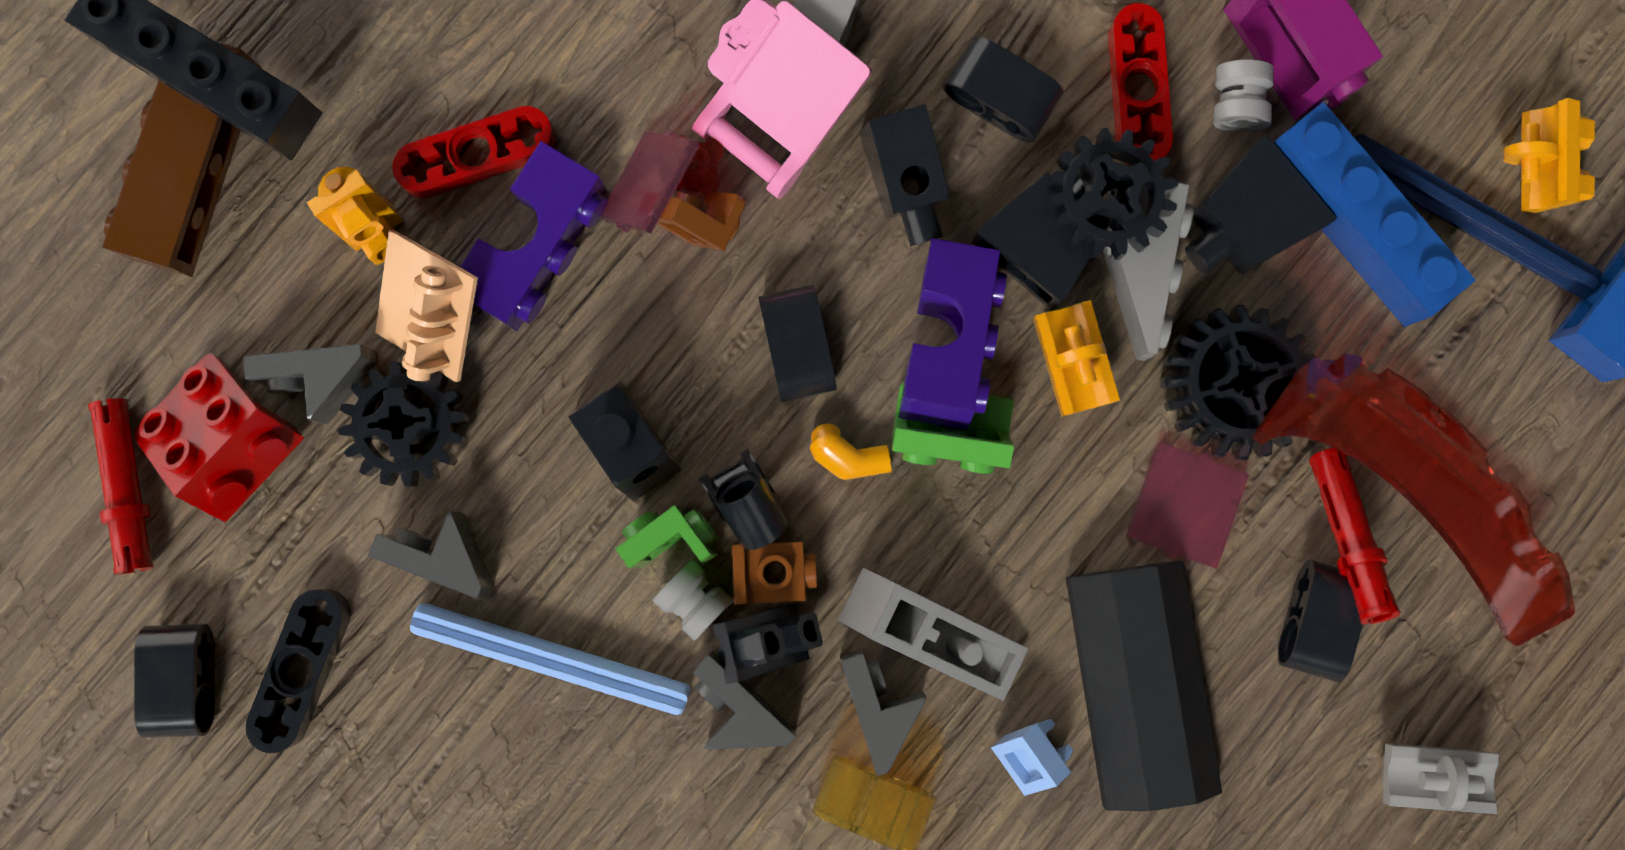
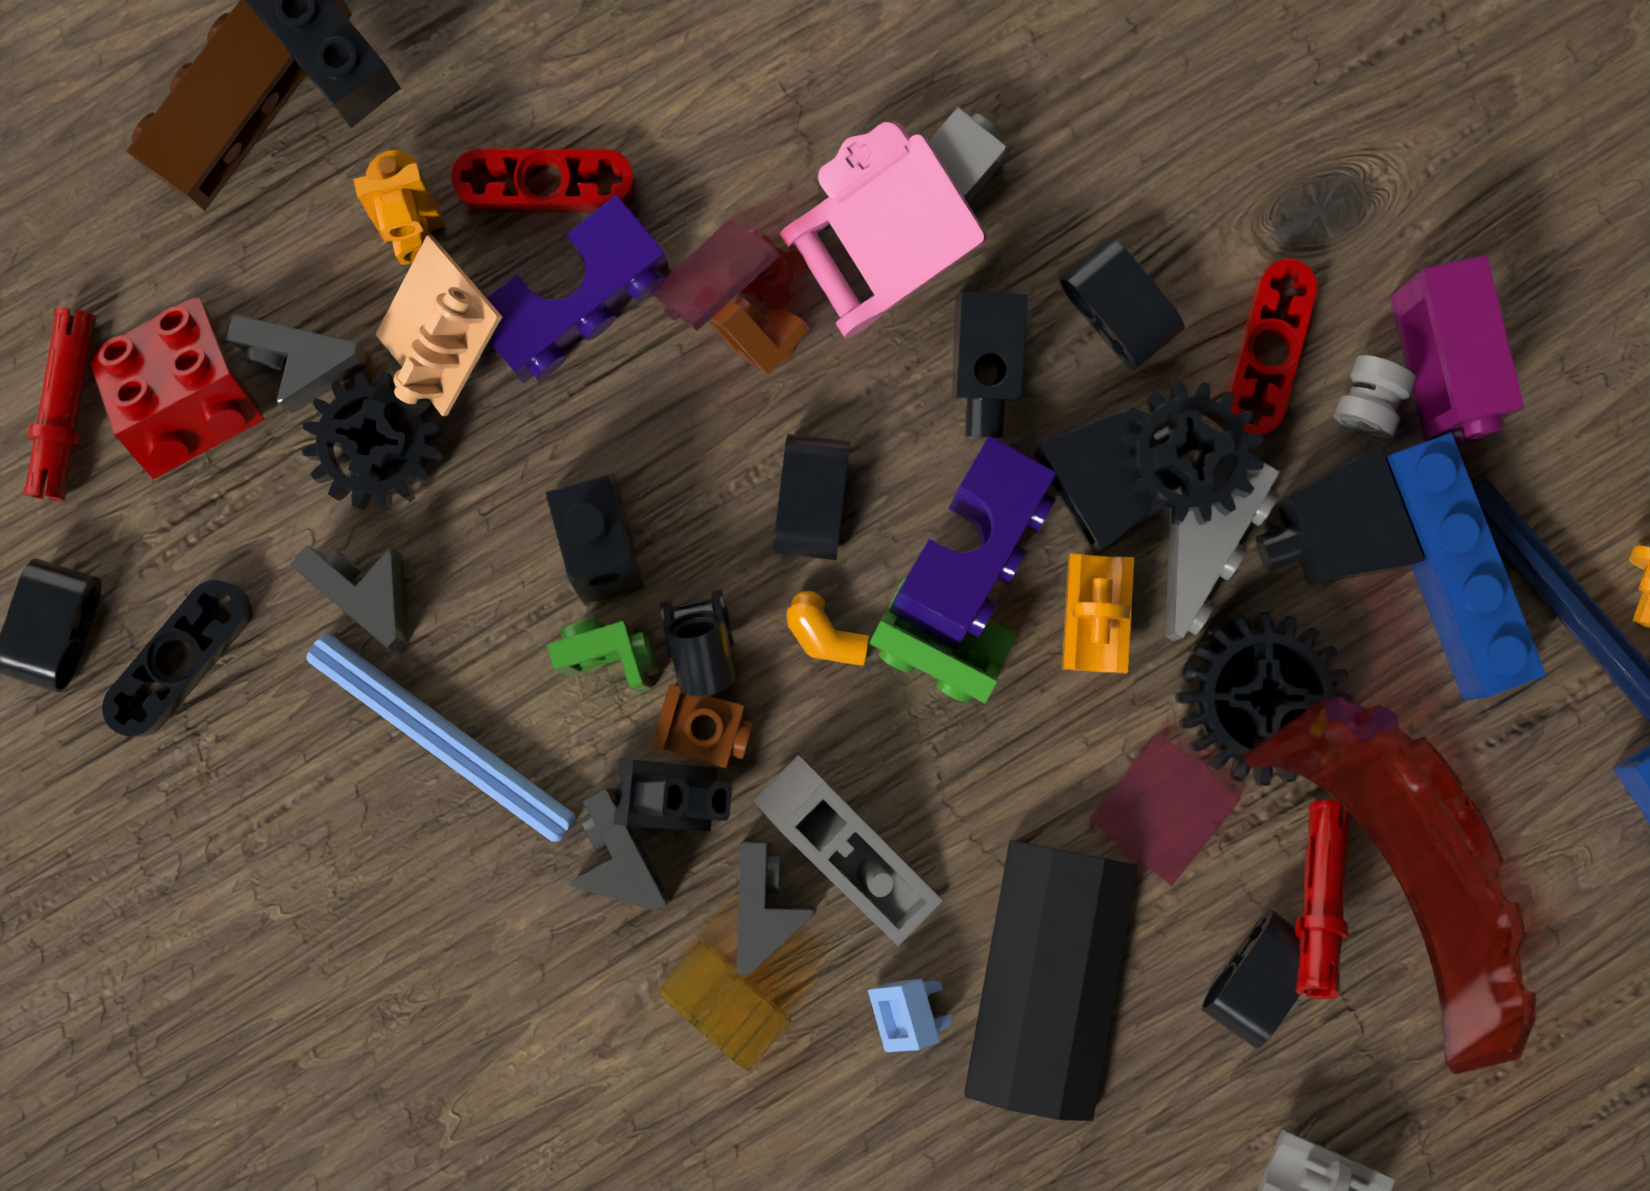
camera: 20 degrees right, 0 degrees up
light grey wheel [653,559,734,641] -> none

